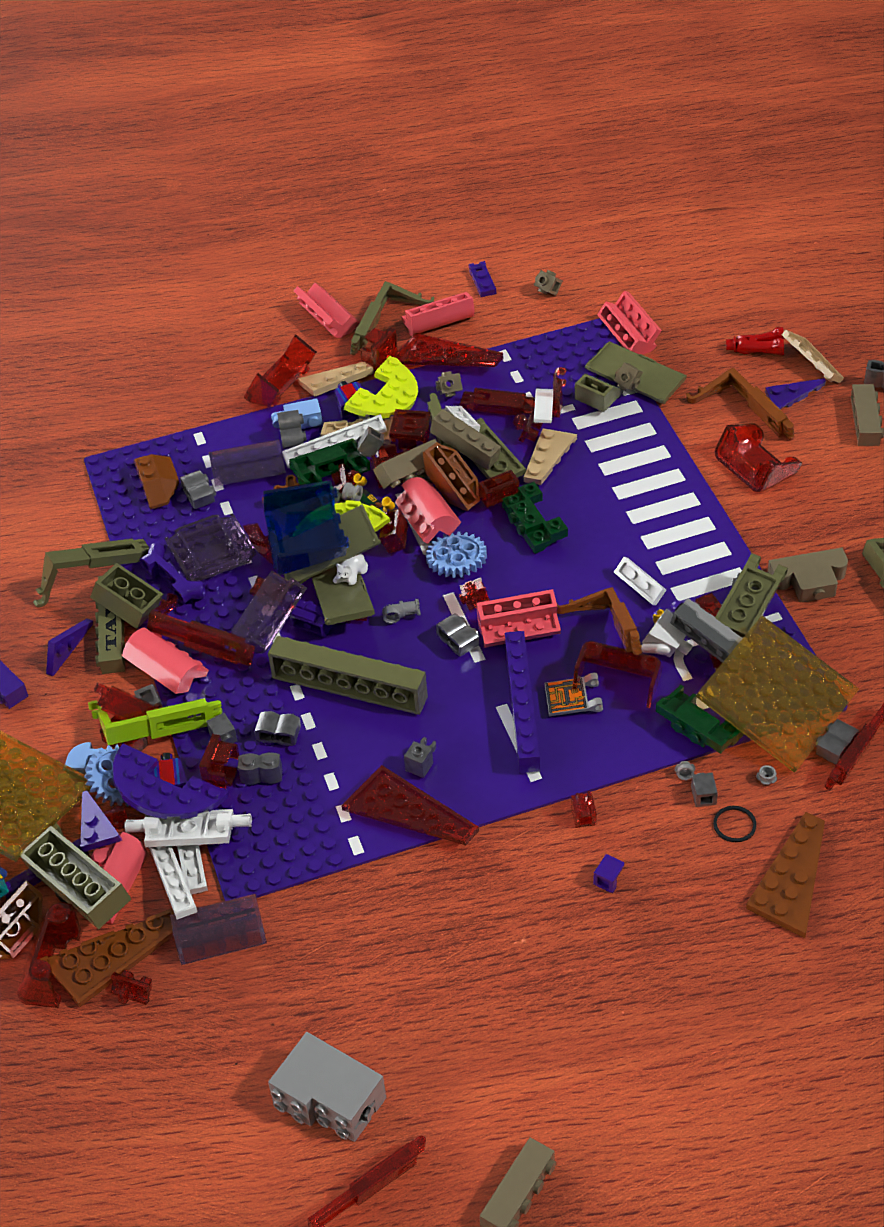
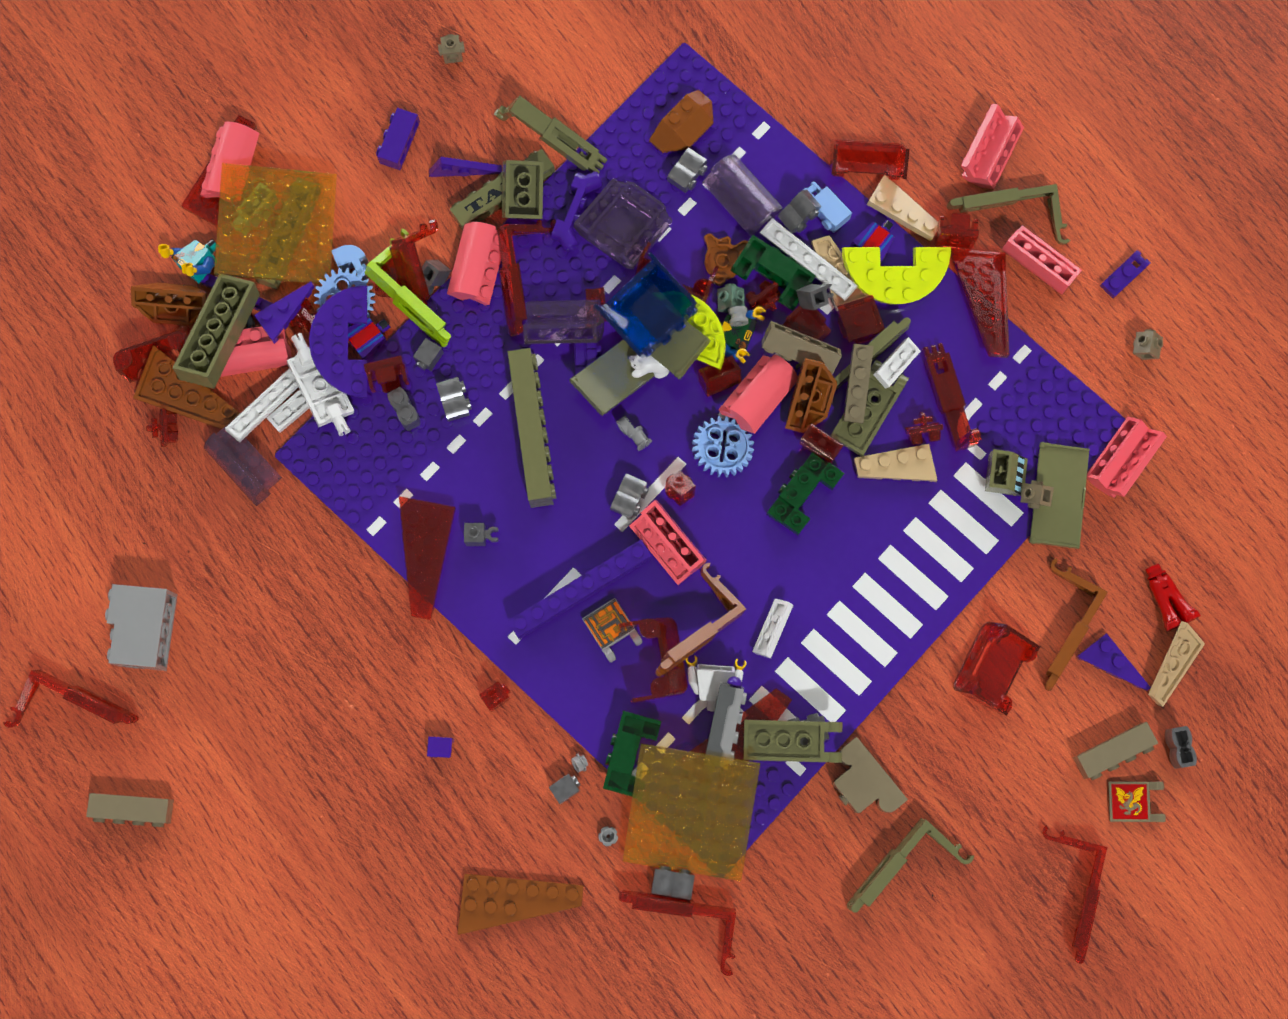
camera: 60 degrees right, 30 degrees up
dark tan brick [435,371,463,397] -> none
white slope [534,389,553,423] -> none
black piece [713,806,756,843] -> none

